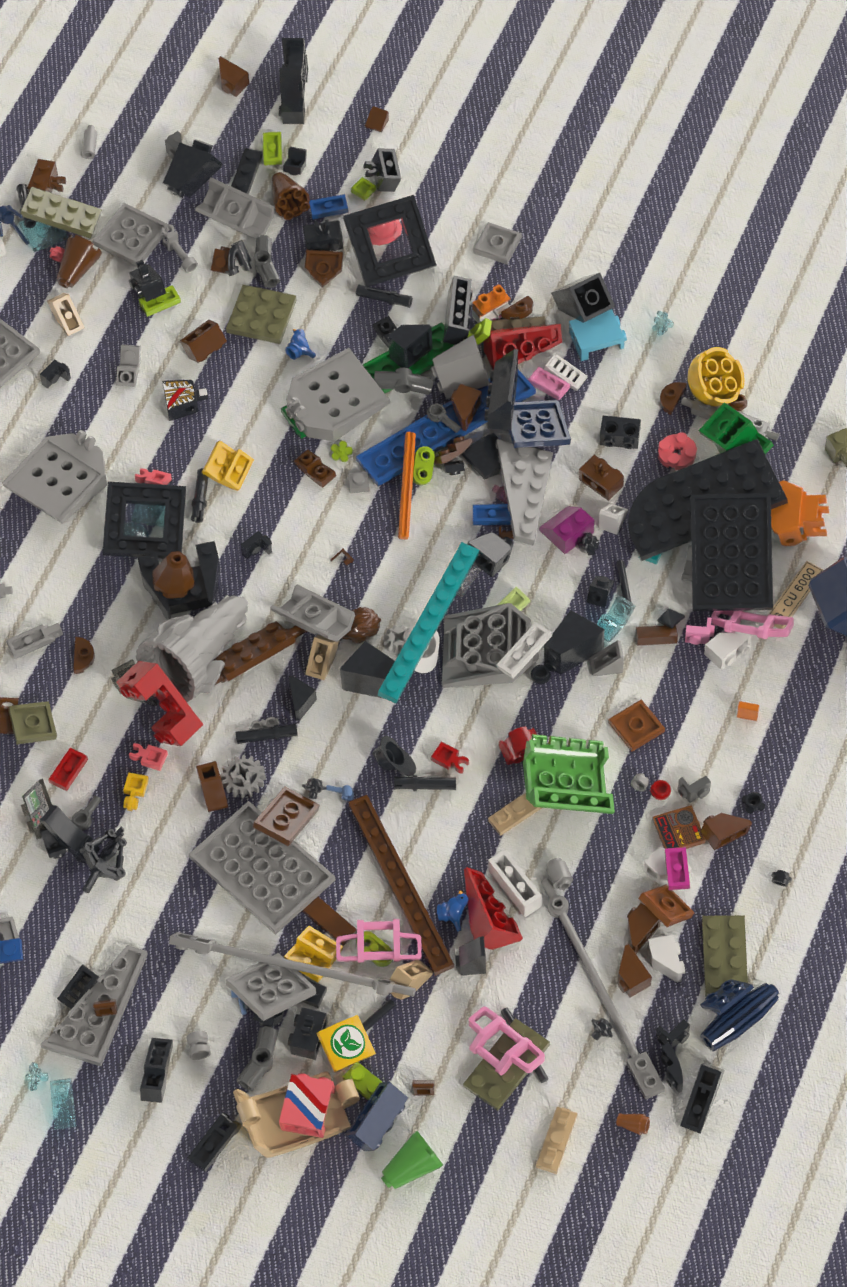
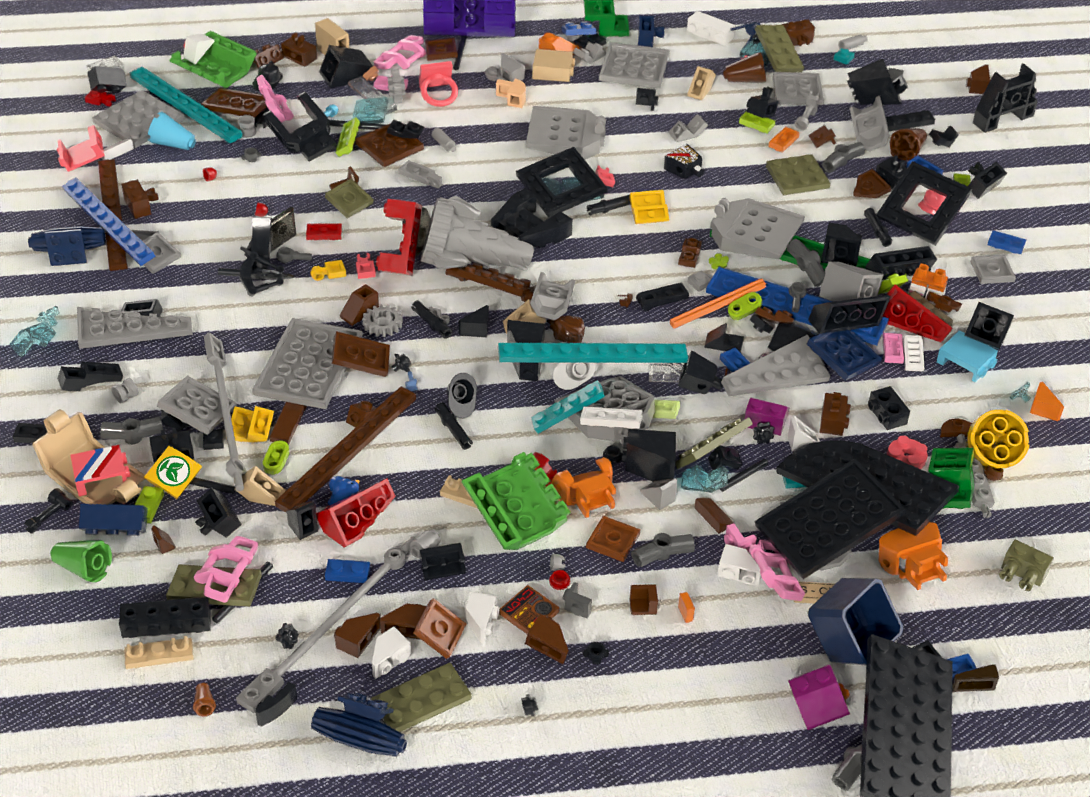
camera: 55 degrees right, 15 degrees down
reddish brown plate [74,637,95,674] -> none
reddish brown slope [93,999,117,1017] -> none
reddish brown cone [152,551,194,598] -> none
reddish brown brick [180,319,227,363] -> none
black plant [225,240,252,276] -> none
black bracket [241,531,272,559] -> none
lime plate [263,132,282,166] -> none
blue animal [285,329,316,360] -> none
bright pink bar [336,919,422,963] -> none
reddish brown slope [365,106,389,133] -> none
red plate [431,741,469,774] -> none
reddish brown slope [451,384,482,431] -> none
white brick [488,849,542,918] -> none
black bracket [656,1019,690,1049] -> none
black slope [657,608,685,629] -> none
dark pink plate [665,847,690,890] -> none
black slope [680,1062,725,1134] -> none
none -> black brick [24,488,73,534]
none -> black brick [119,597,211,638]
none -> black brick [195,488,242,538]
none -> blue plate [325,559,370,583]
none -> reddish brown bracket [346,401,376,428]
none -> black hinge [420,543,466,581]
none -> teal plate [531,380,605,434]
none -> orange piece [552,457,616,518]
none -> reddish brown panel [629,584,658,615]
none -> dark grey piece [631,533,695,567]
none -> black plate [636,282,689,312]
none -> olive plate [675,418,753,469]
none -> black slope [704,323,744,353]
none -> orange plate [769,127,800,153]
none -> teal plate [834,48,855,65]
none -> blue plate [987,230,1027,255]
none -> orange slope [1030,382,1064,421]

